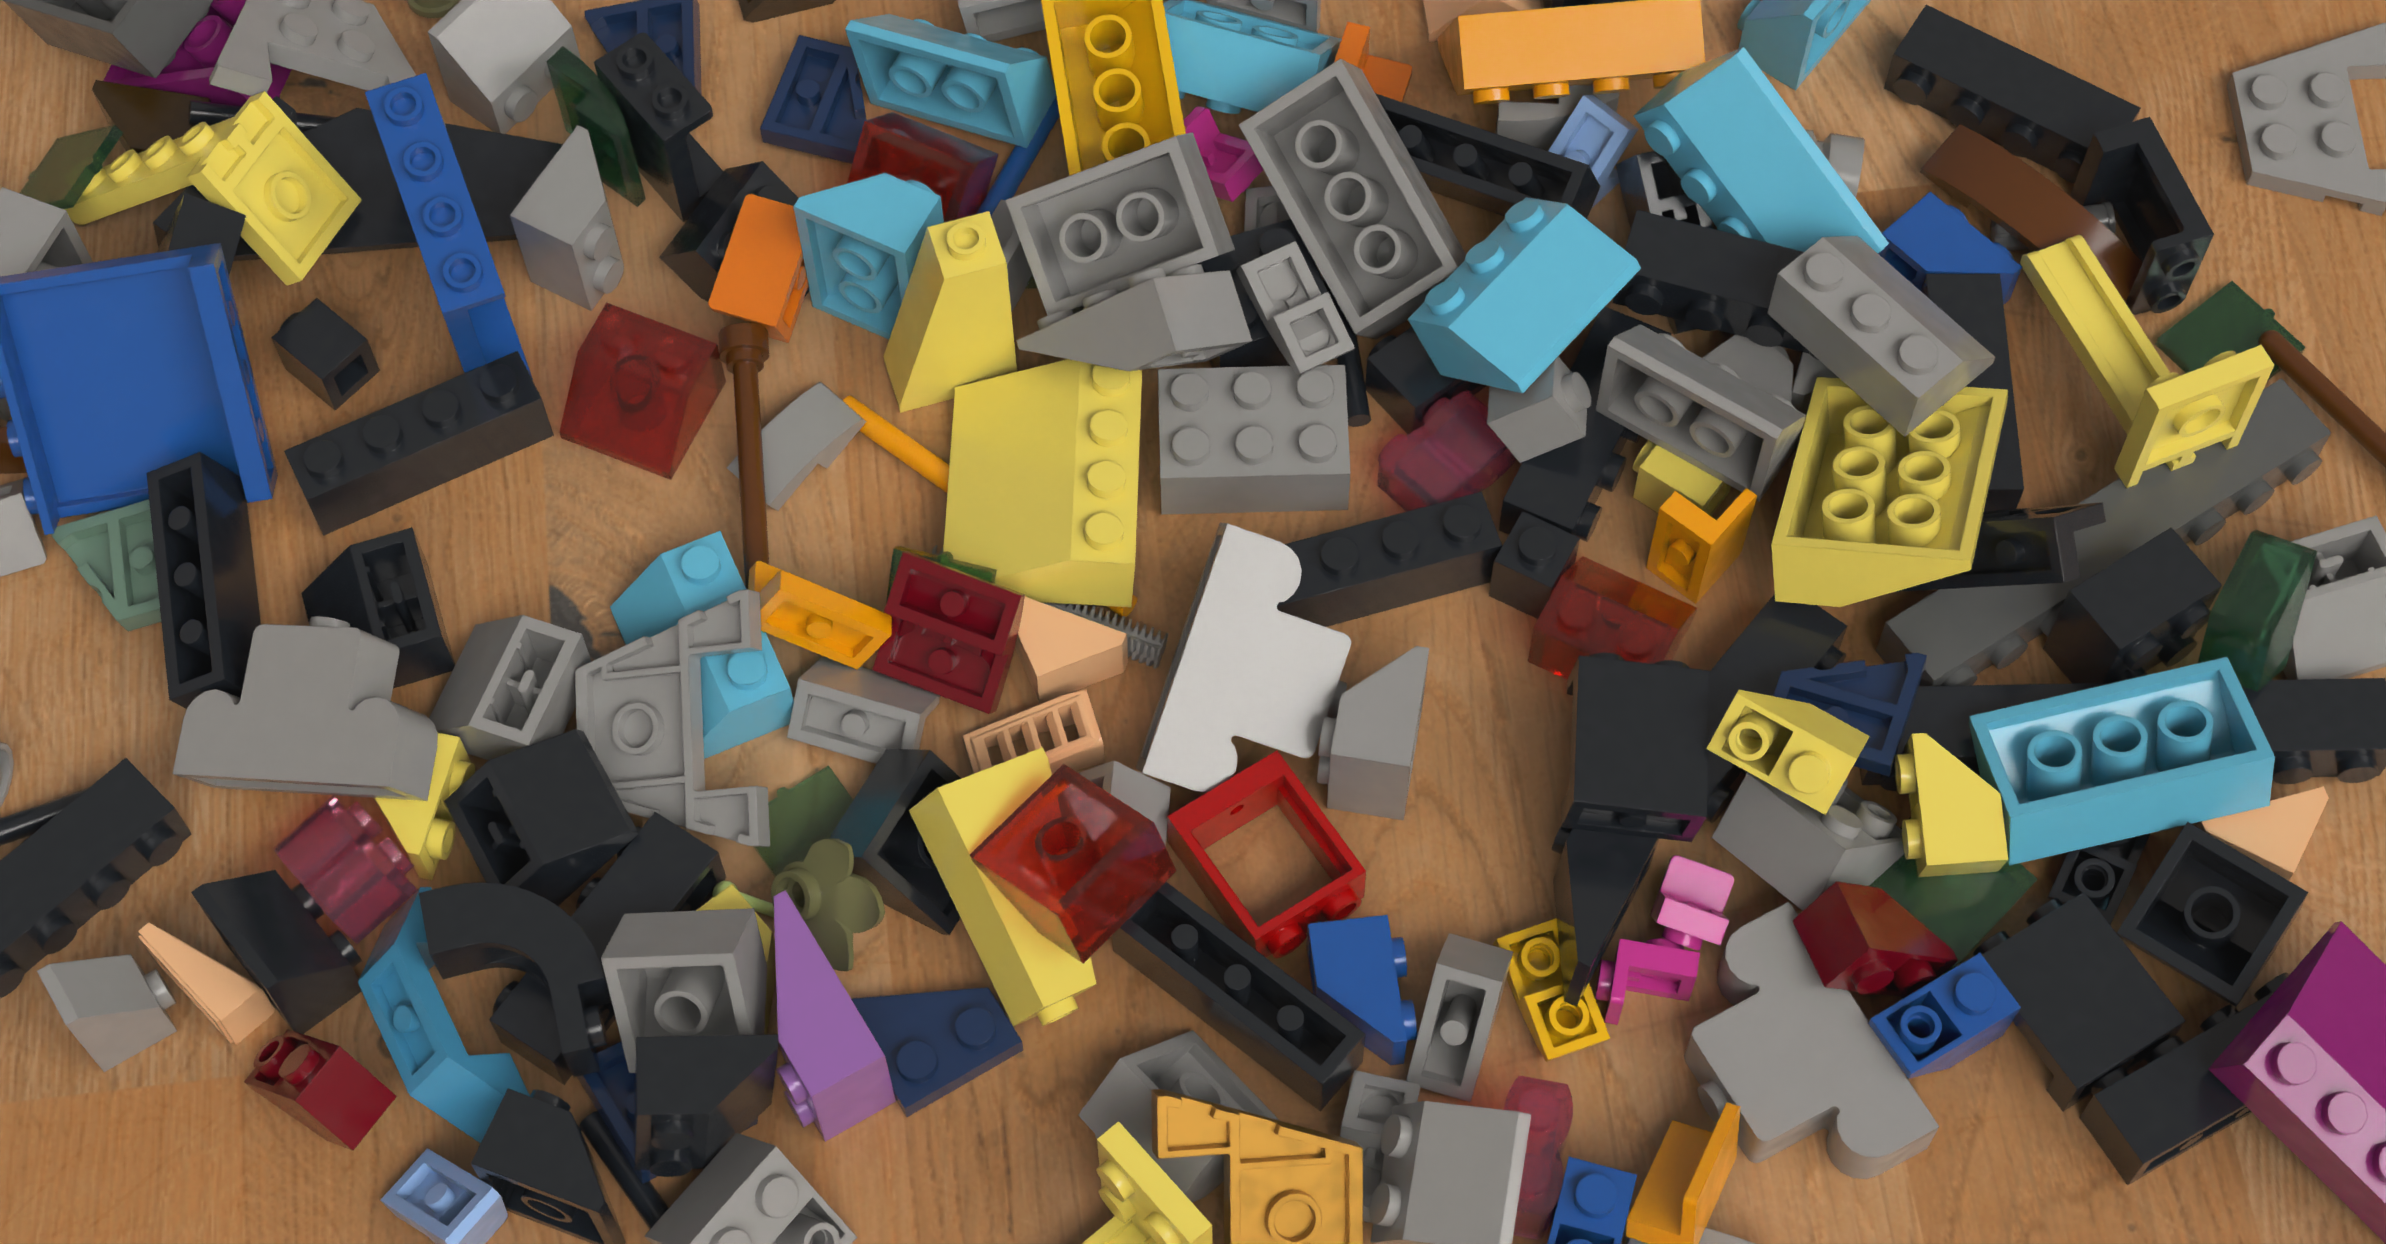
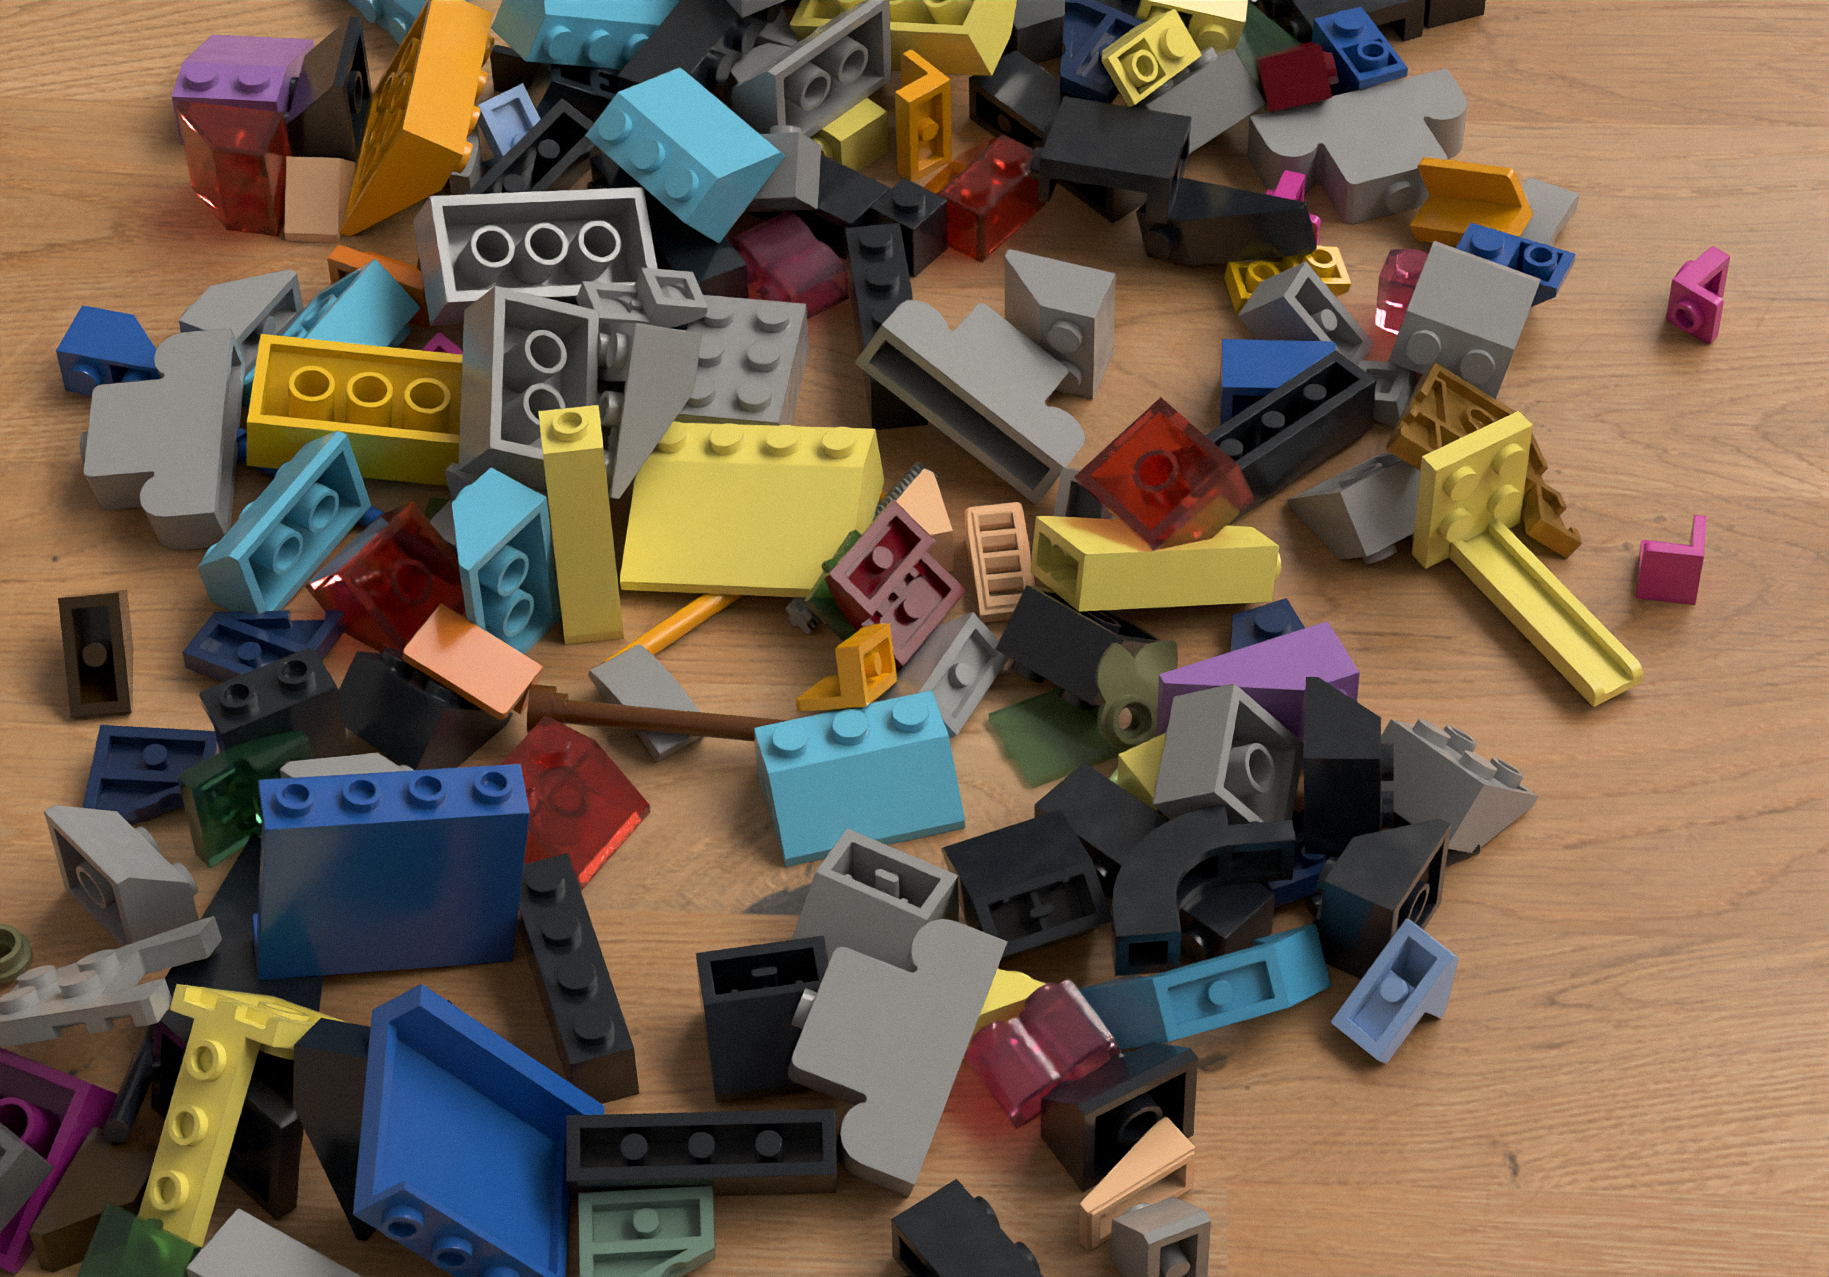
camera: 80 degrees left, 15 degrees down
dark red slope [244,1029,397,1151] -> none
light grey wing [575,589,770,847] -> none
red window [1167,750,1366,958] -> none
bracket [1650,855,1734,950] -> none

